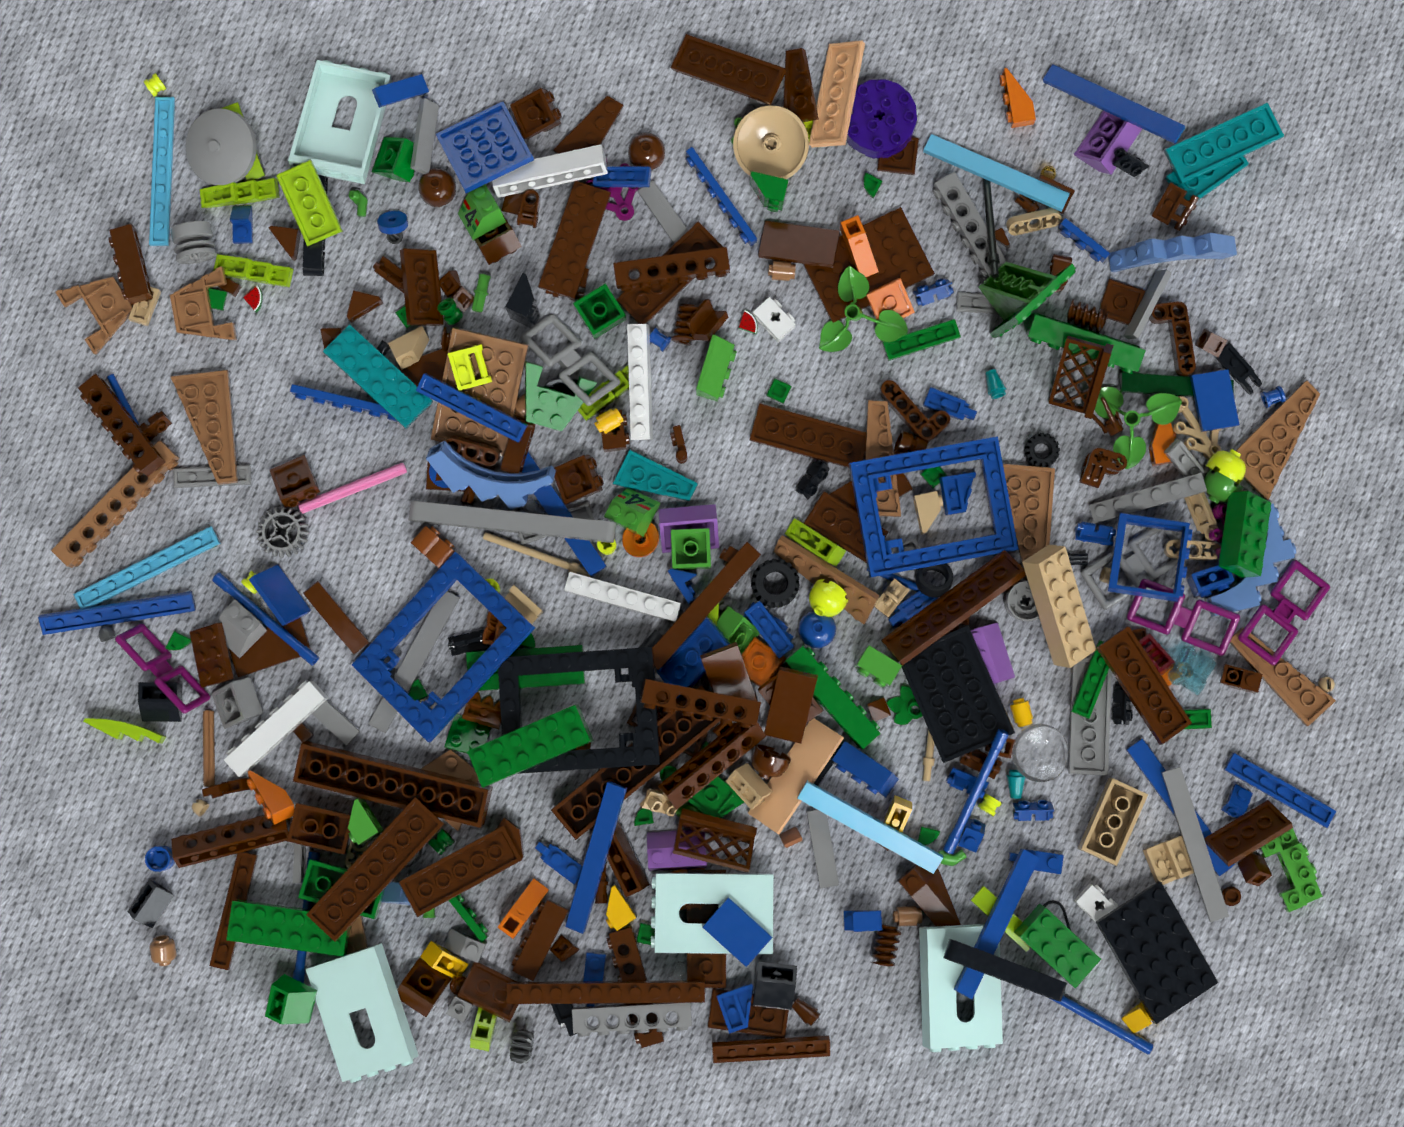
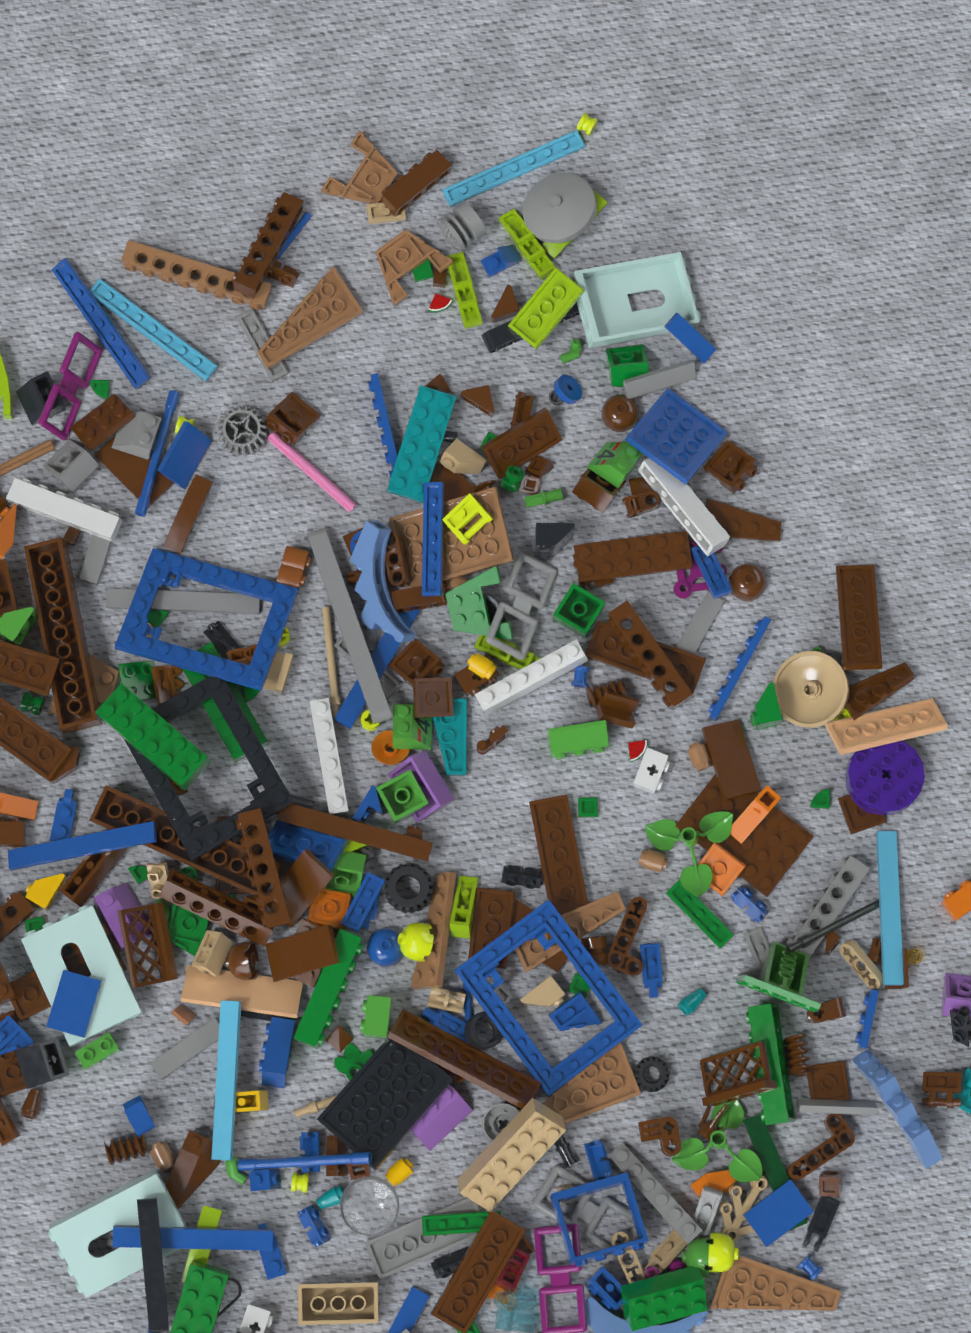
camera: 60 degrees right, 5 degrees down
dark grey hinge [99,626,116,642] -> none
reddish brown pin [595,864,609,904] -> none
green tile [918,827,940,845] -> none
none -> bright green brick [75,1032,121,1070]
none -> reddish brown plate [413,678,453,718]
none -> medium nougat brick [638,849,668,873]

